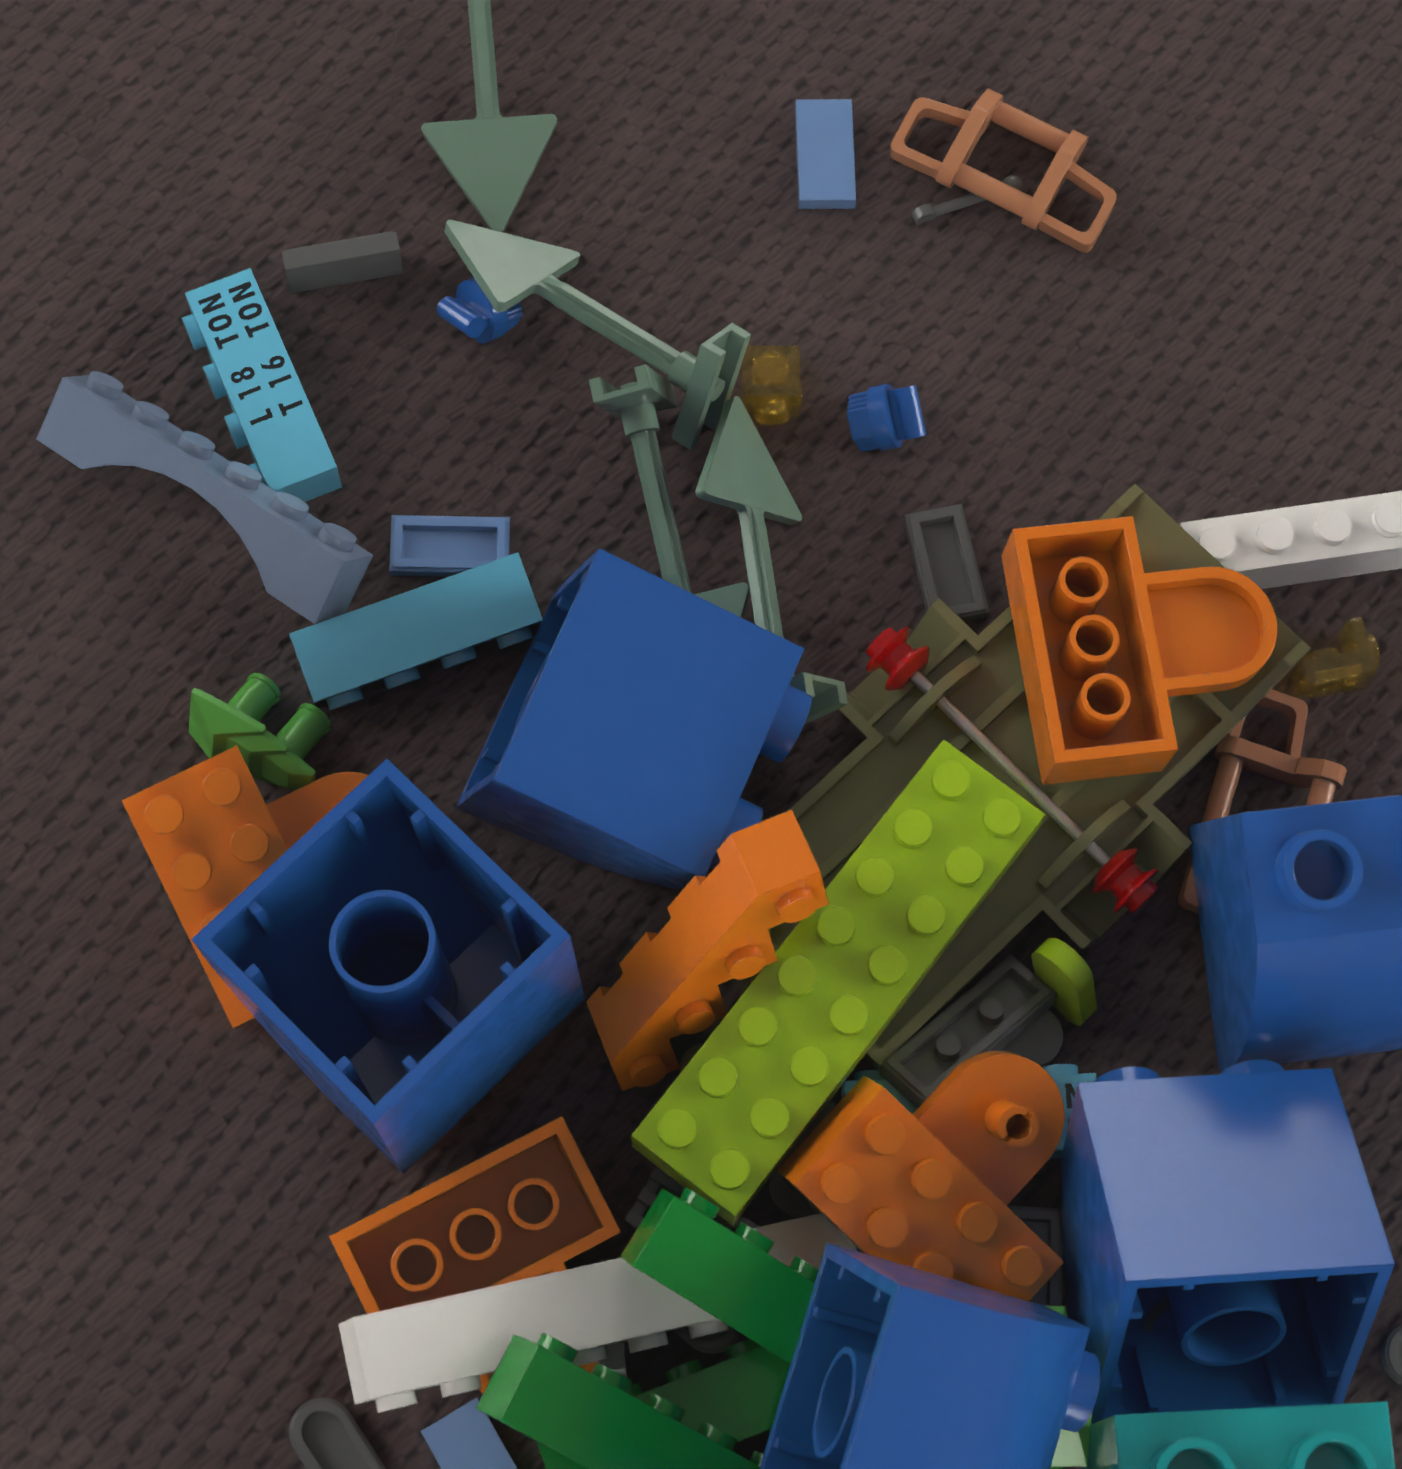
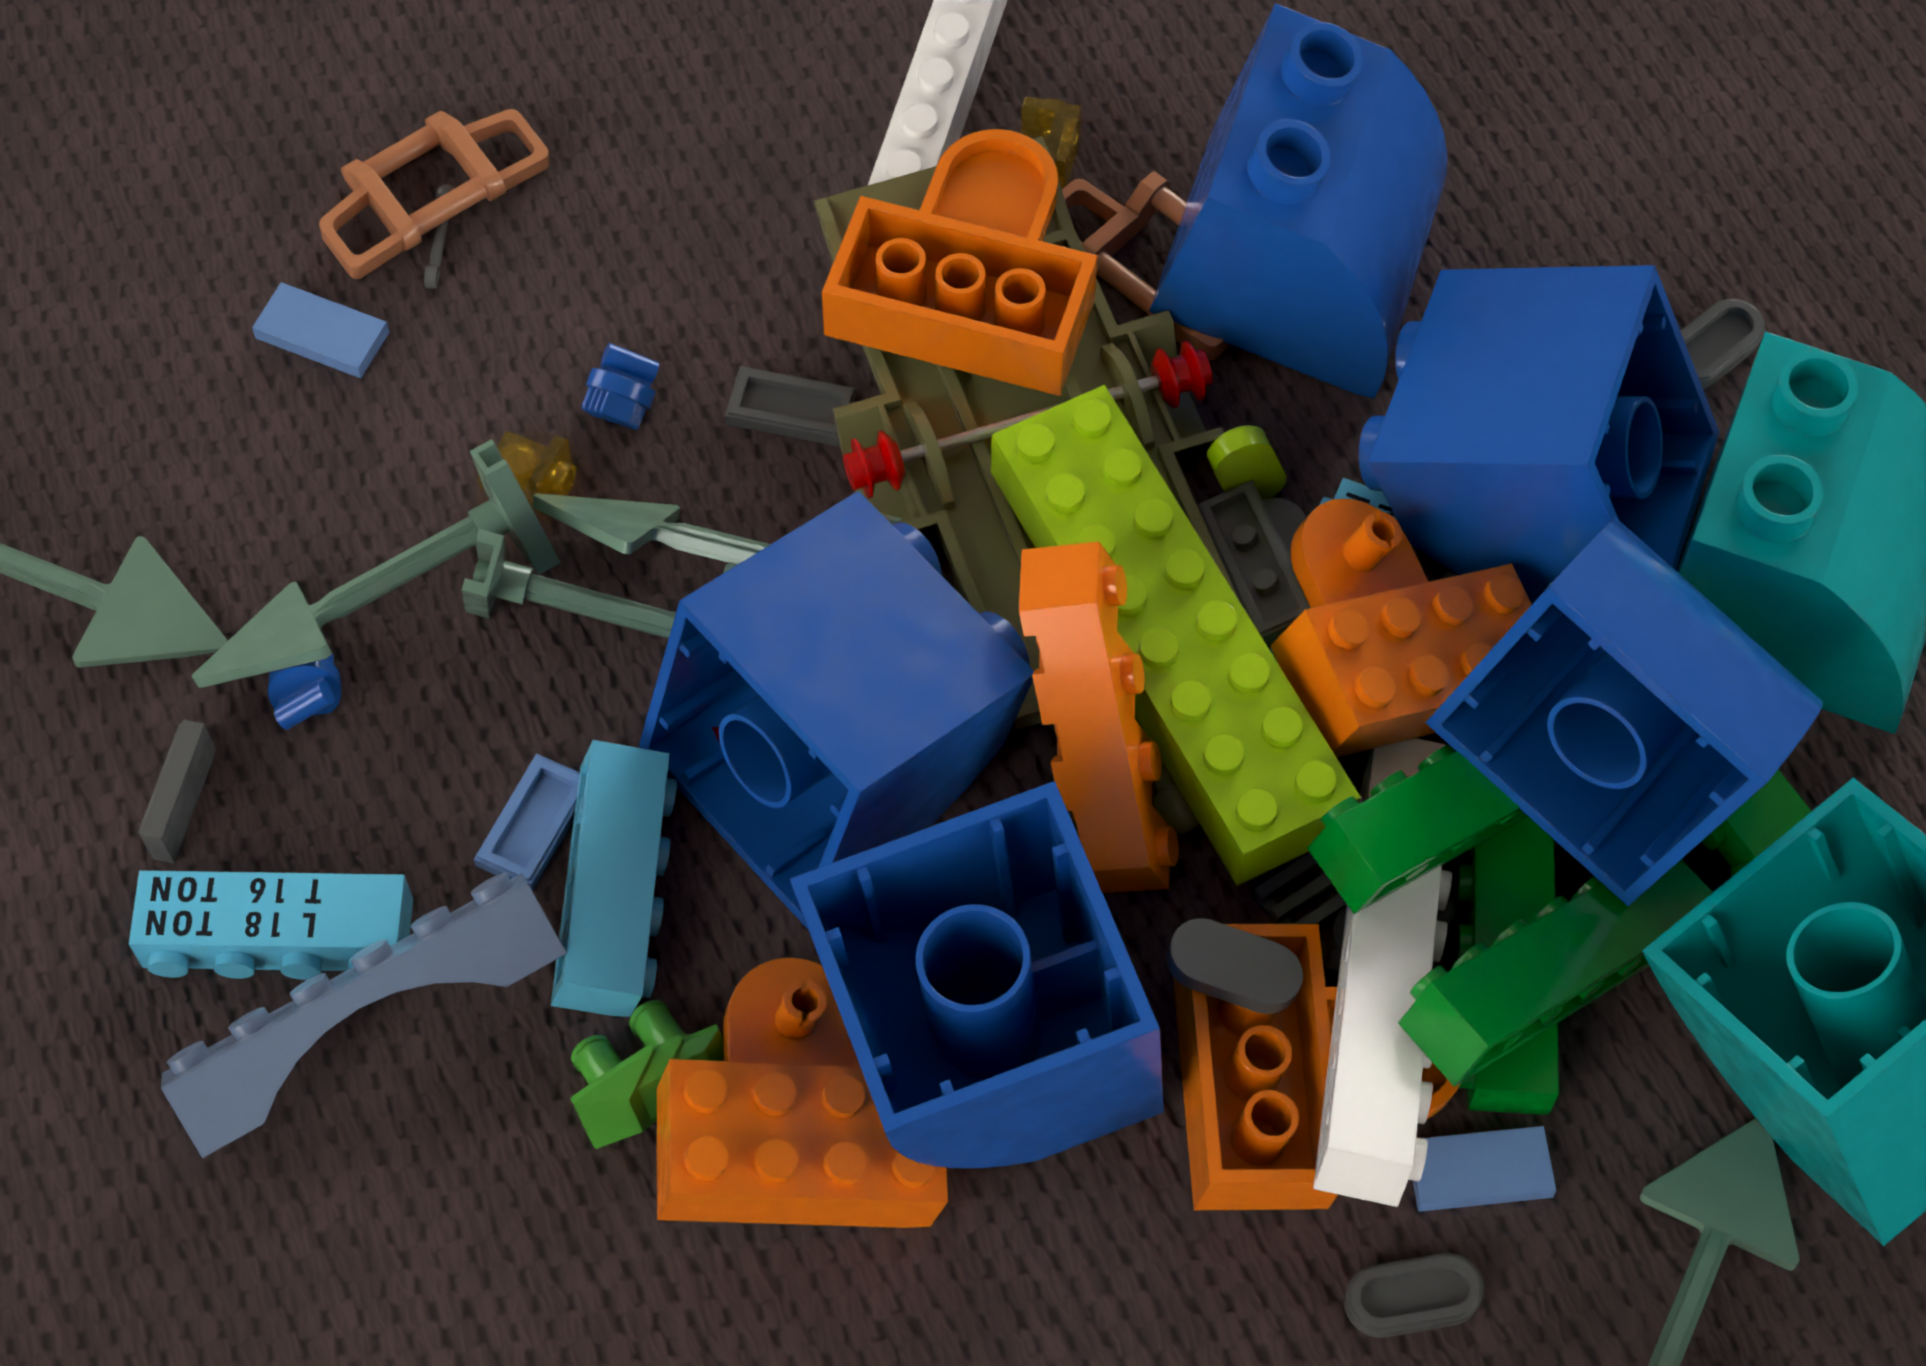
camera: 60 degrees left, 10 degrees down
none -> dark grey tile [1166,918,1303,1014]

